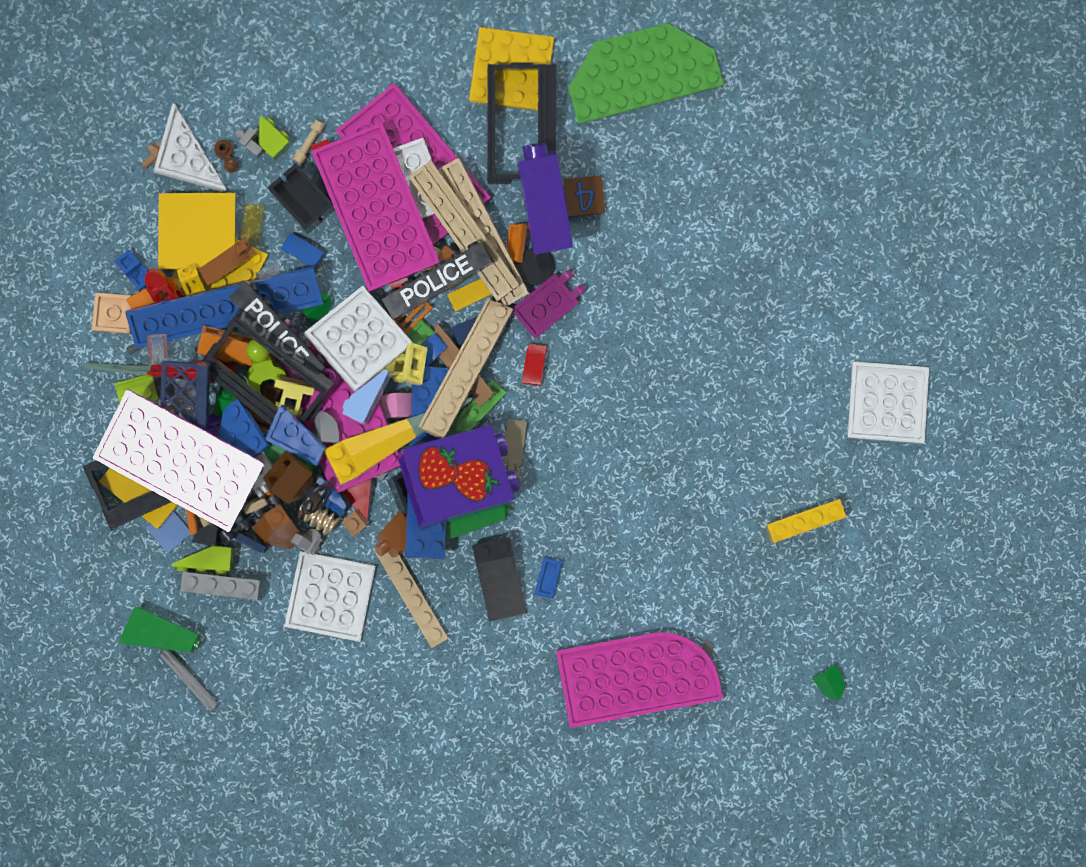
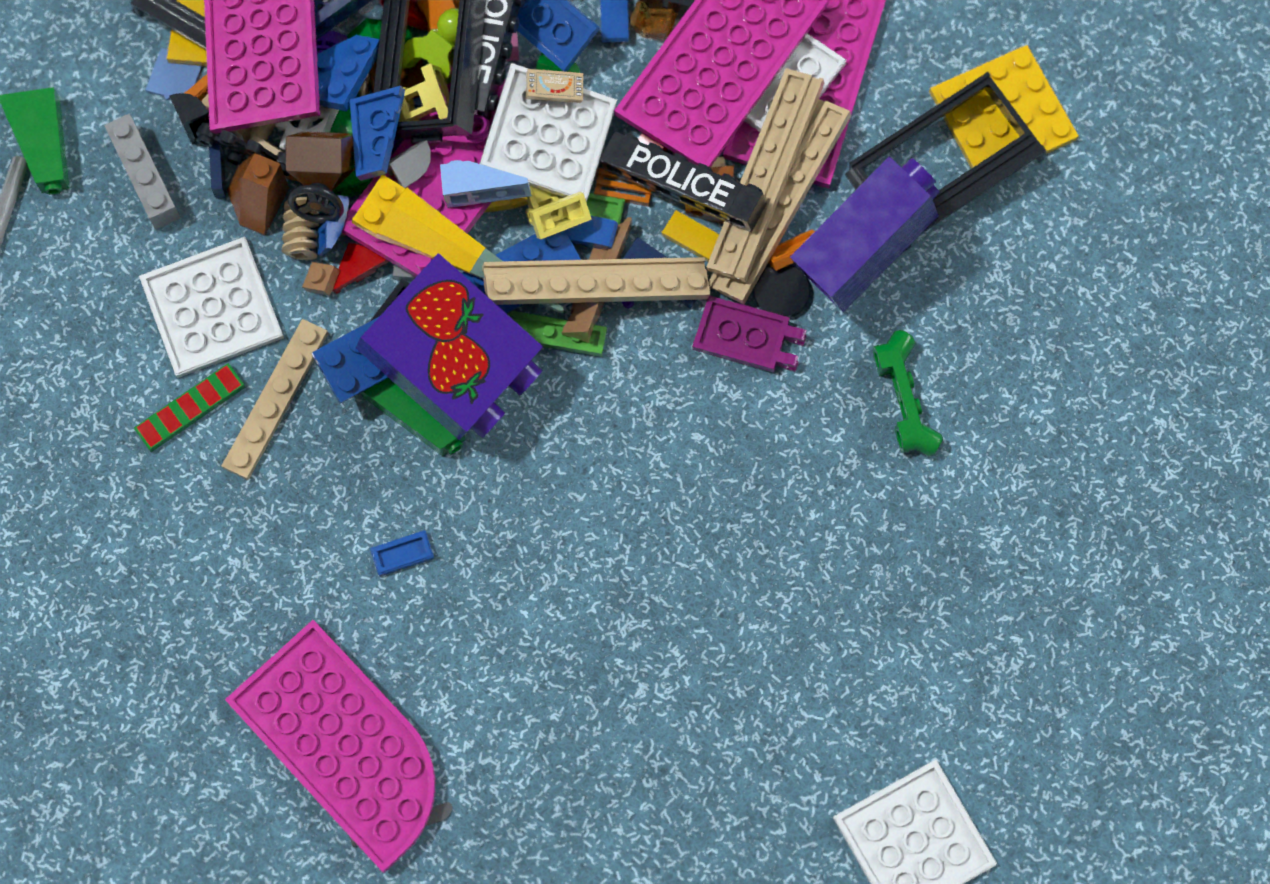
camera: 55 degrees right, 10 degrees down
lime slope [172,546,234,575] -> none
light grey piece [291,529,323,555] -> none
dark orange torso [374,511,406,558] -> none
bright pink piece [381,393,411,420] -> none
black slope [472,537,527,621] -> none
dark tan hinge [503,419,527,479] -> none
red slope [522,344,547,386] -> none
reddish brown tile [564,175,605,217] -> none
bright green plate [568,23,724,125] -> none
yellow brick [765,499,846,544] -> none
none -> tile [134,363,246,452]
none -> tan tile [526,69,583,103]
none -> clear orange bracket [630,1,677,39]
none -> green plate [873,330,943,457]

